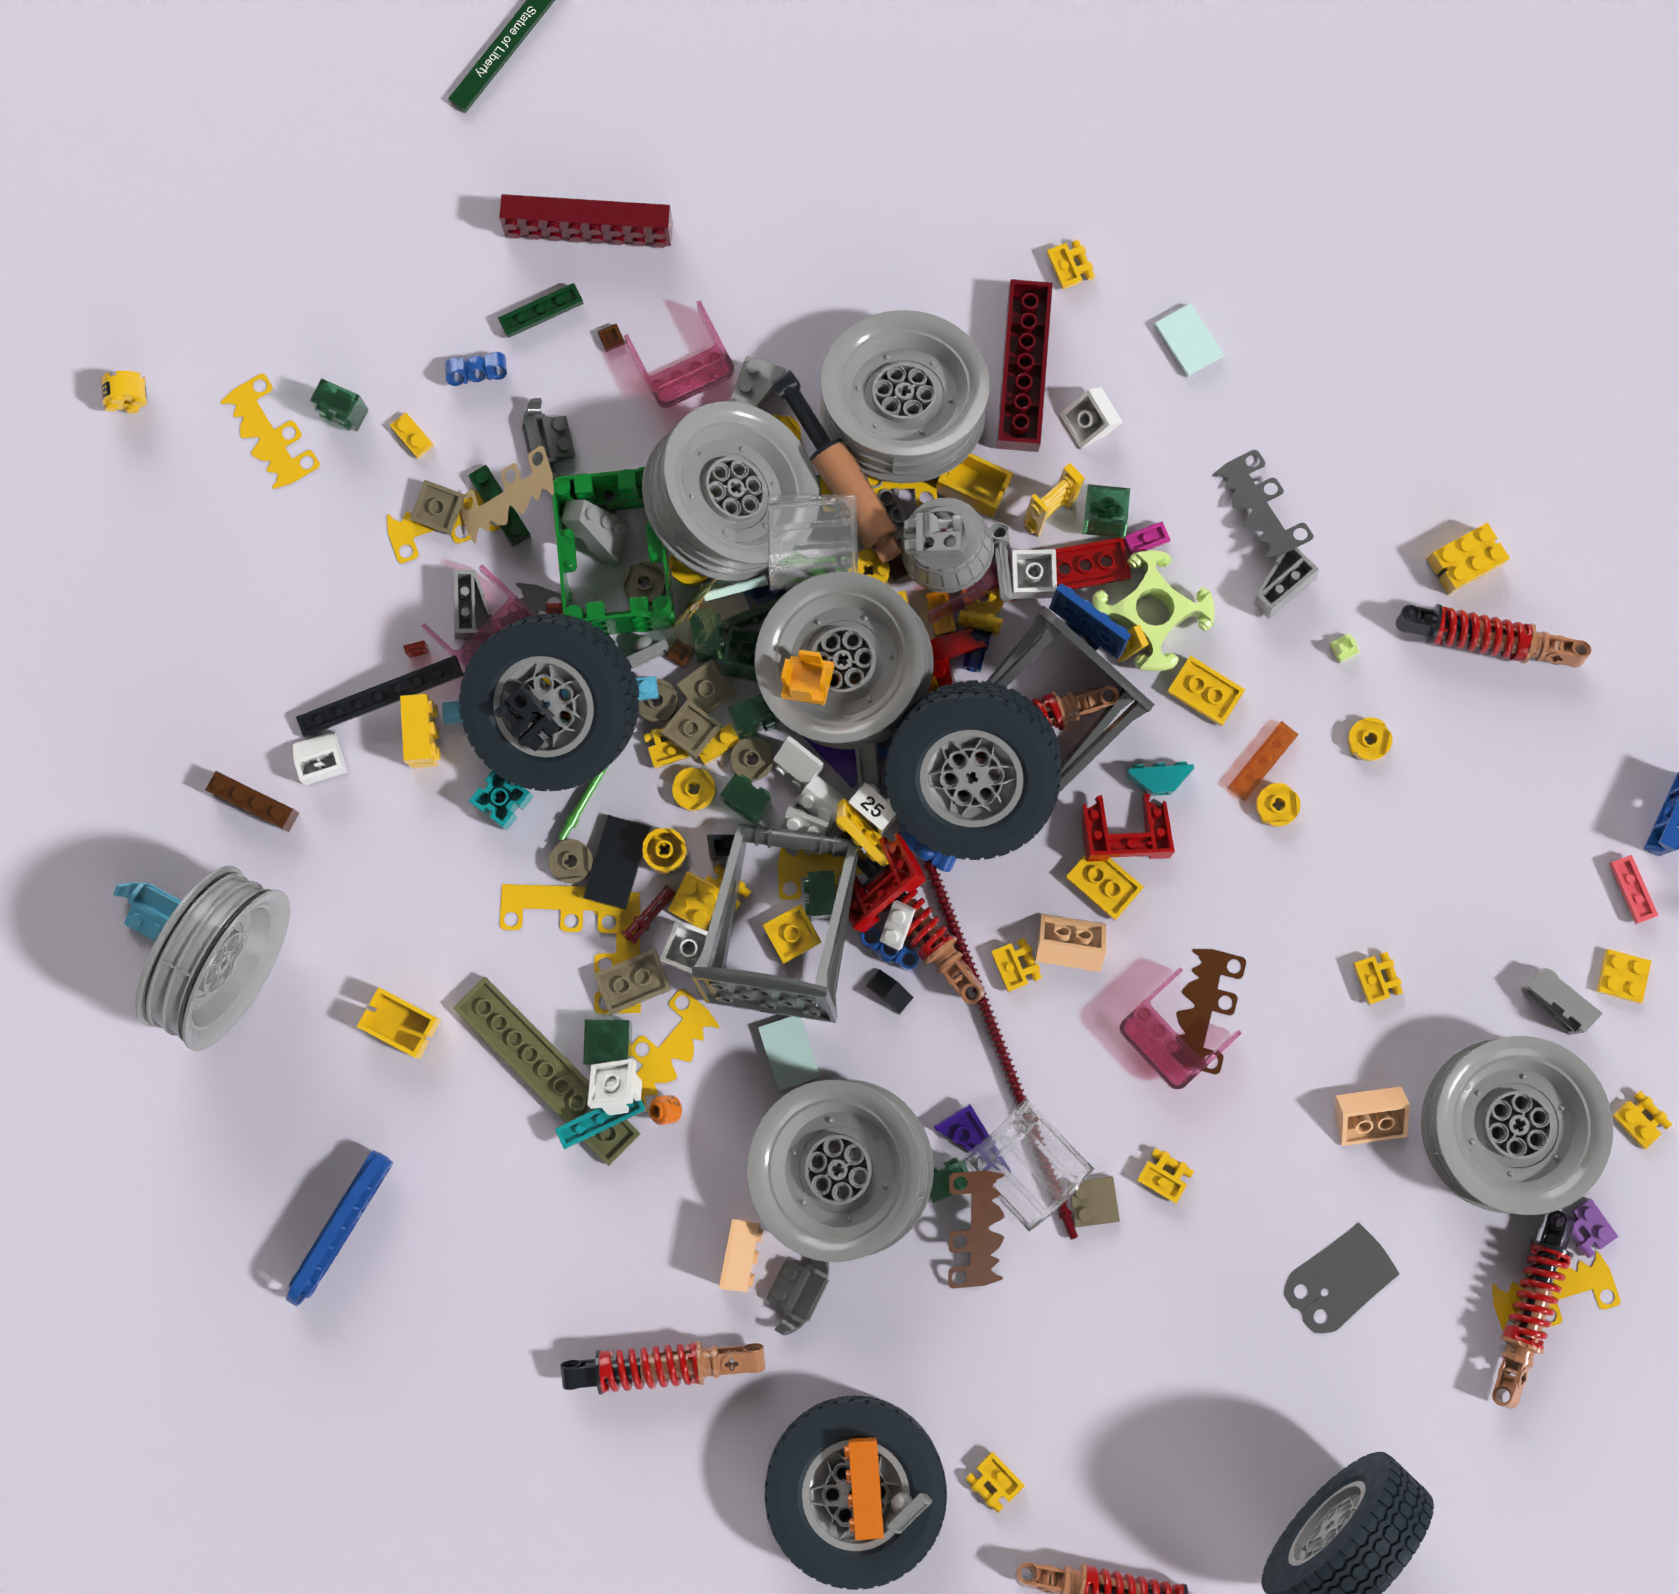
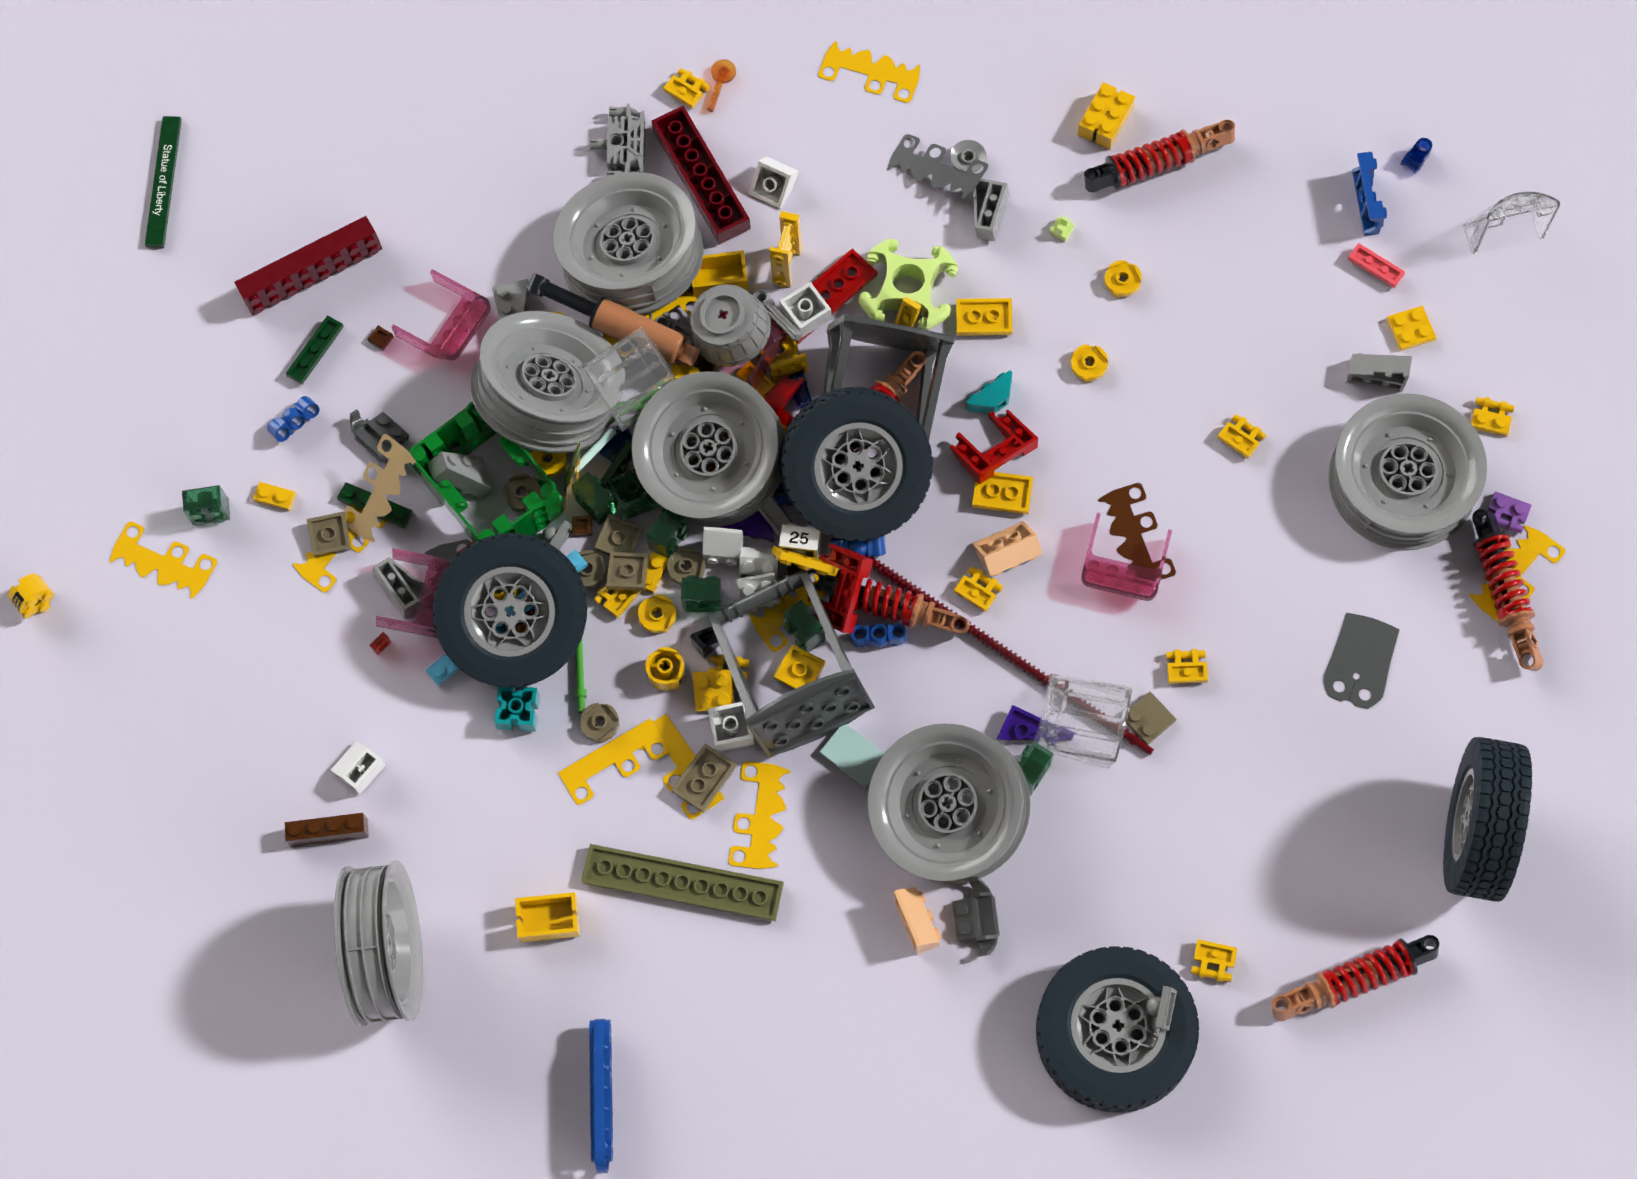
camera: 25 degrees left, 10 degrees down
medium azure plate [113,882,181,941] -> none
black plate [296,655,464,737] -> none
yellow piece [400,694,441,768] -> none
black hips [493,682,559,751] -> none
teal plate [555,1098,646,1150] -> none
piece [560,1341,765,1395] -> none
black tile [583,815,651,911] -> none
clear green brick [583,1019,632,1066] -> none
white panel [587,1059,642,1115] -> none
dark red pin [621,885,676,946] -> none
orange head [649,1095,682,1125] -> none
light orange panel [781,650,835,705] -> none
orange brick [844,1437,884,1540] -> none
black slope [866,970,914,1015] -> none
white plate [880,900,916,950] -> none
light grey hips [904,513,964,559] -> none
reddish brown piece [948,1170,1005,1289] -> none
blue plate [1049,583,1131,660] -> none
clear green brick [1082,484,1130,538] -> none
dark pink plate [1123,521,1171,556] -> none
light aqua tile [1154,303,1224,377] -> none
clear orange plate [1227,721,1299,801] -> none
light nougat slope [1335,1086,1410,1146] -> none
none -> light grey piece [590,103,646,176]
none -> clear orange piece [707,59,736,112]
none -> yellow piece [818,41,920,103]
none -> light grey dish [950,140,986,173]

